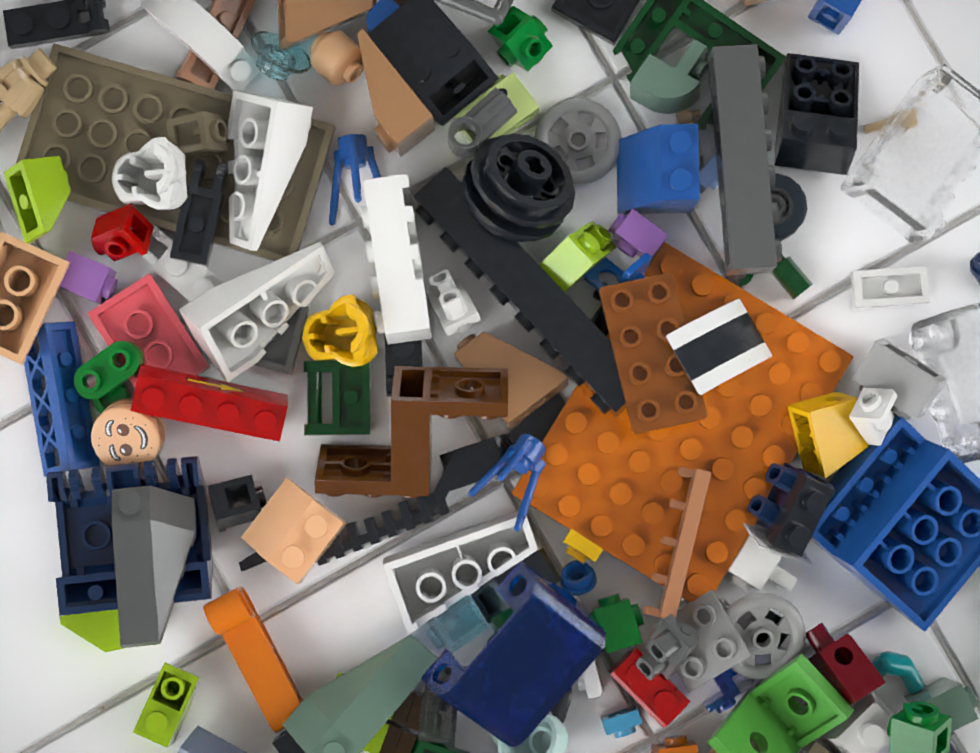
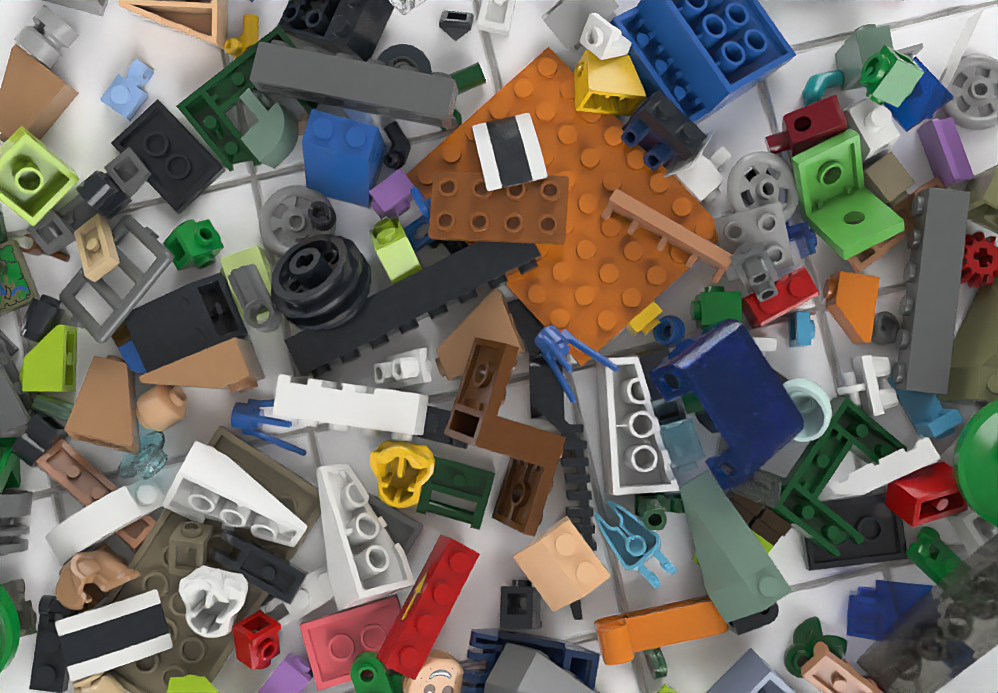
camera: 65 degrees left, 0 degrees up
none -> medium nougat head [55,542,142,611]
none -> sticker [55,589,173,681]
none -> yellow arm [224,14,259,59]
none -> black pin [308,201,337,231]
none -> black arm [383,121,411,170]
none -> black slope [439,10,474,41]
none -> medium azure hinge [594,501,677,589]
none -> dark green bar [634,492,685,530]
none -> clear green tile [643,647,668,680]

